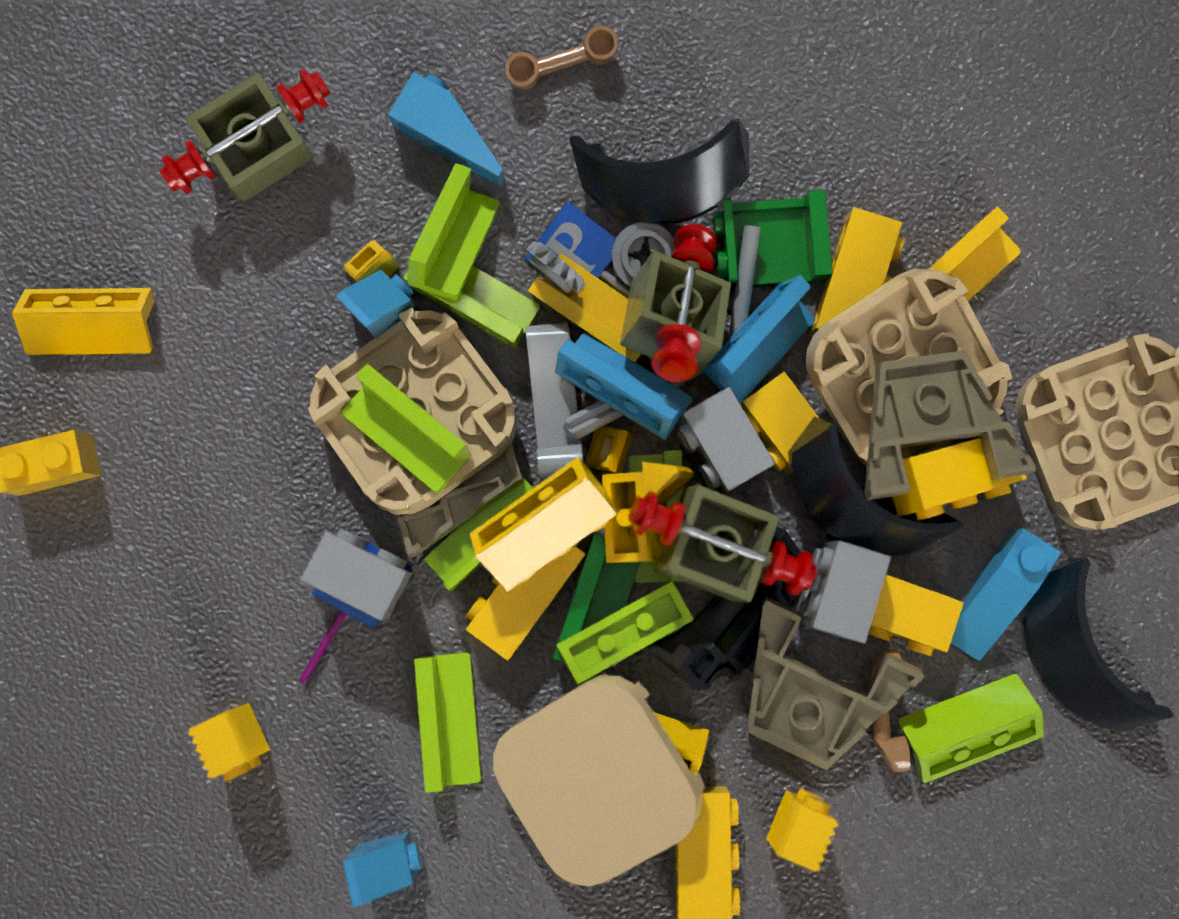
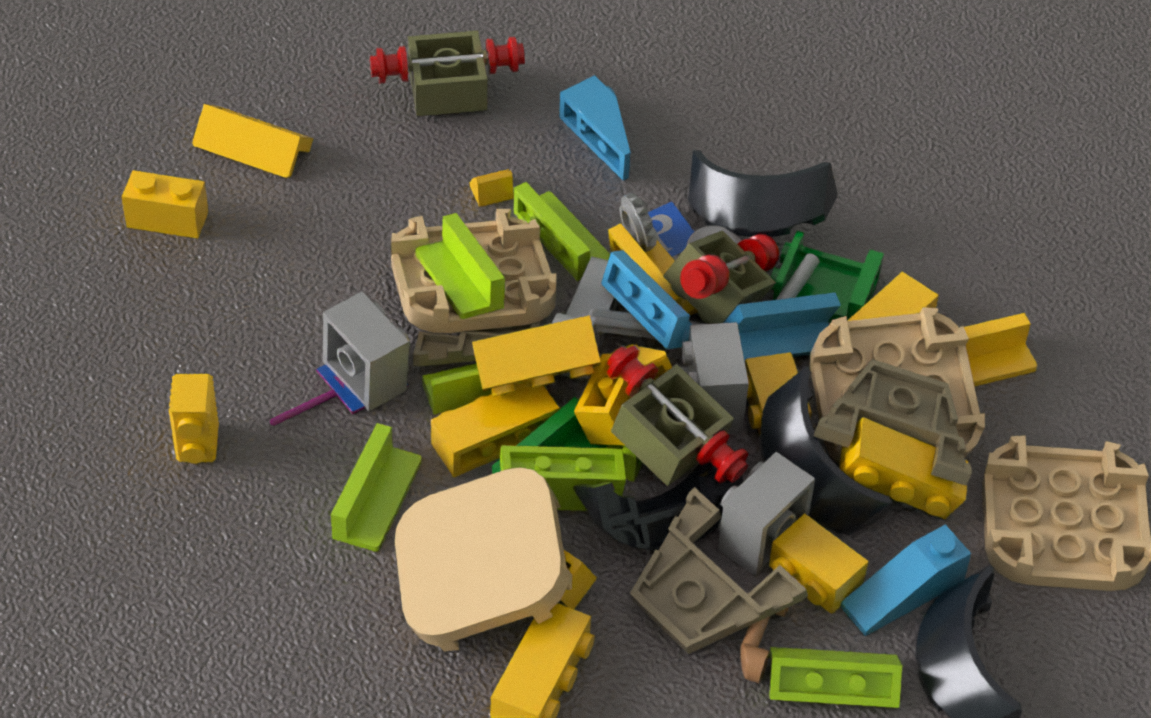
camera: 20 degrees right, 35 degrees down
dark azure slope [336,270,416,339] -> none
dark azure slope [343,832,423,907] -> none
lime panel [408,163,500,301] -> none
medium nougat bar [505,25,618,90] -> none
yellow brick [766,788,838,871] -> none

